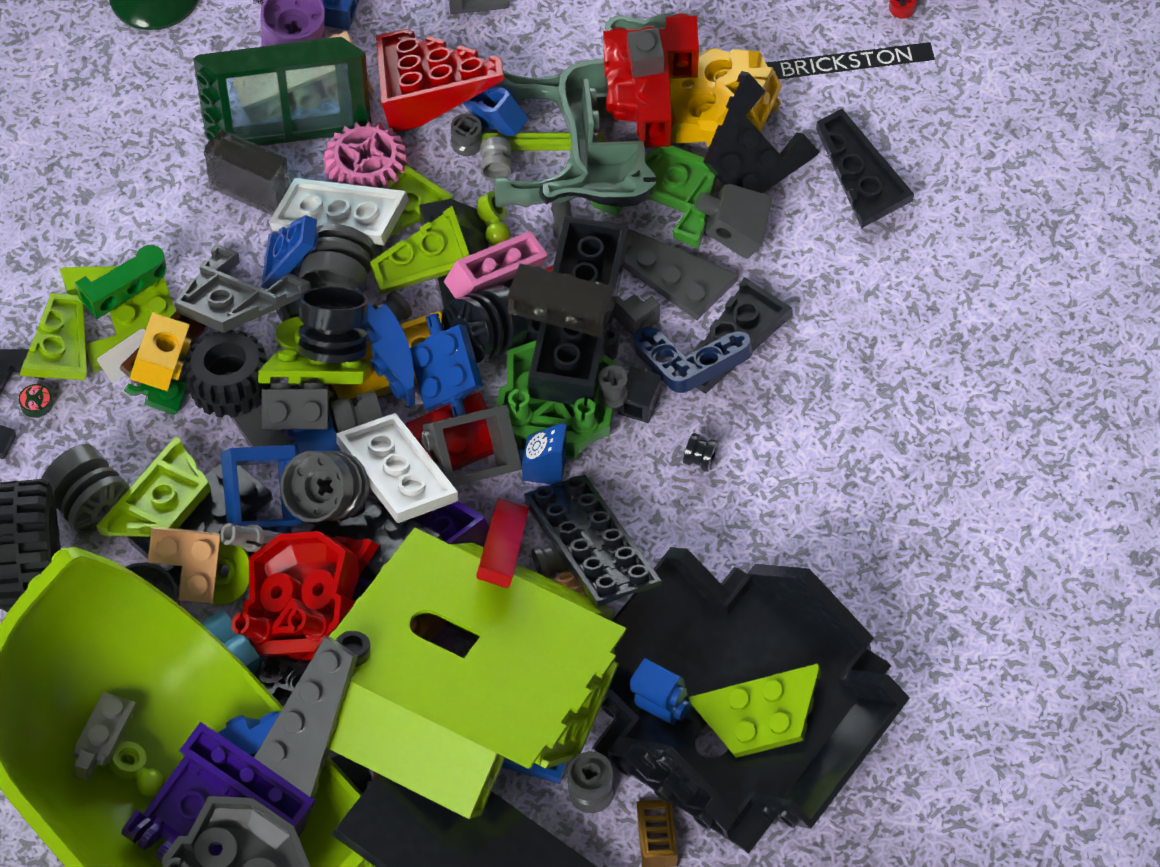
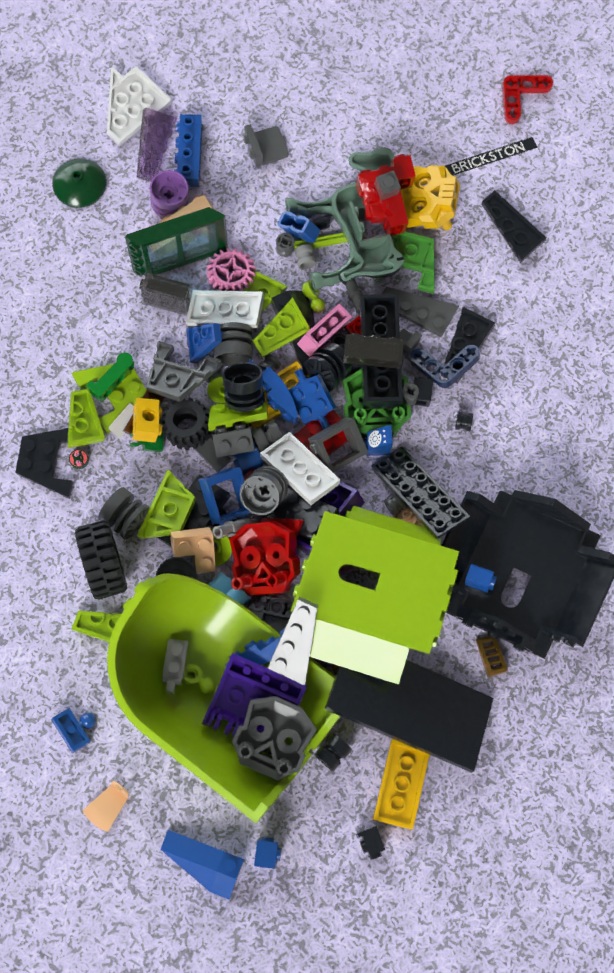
camera: 15 degrees left, 15 degrees up
black tile [336,631,370,667] -> none
red slope [376,29,504,132] -> none
red tile [476,497,529,588] -> none
dark grey wheel [567,751,614,813] -> none
lime wing [689,664,821,758] -> none
dark grey torso [694,184,773,259] -> none
black wing [703,71,819,193] -> none
none -> black slope [310,216,330,231]

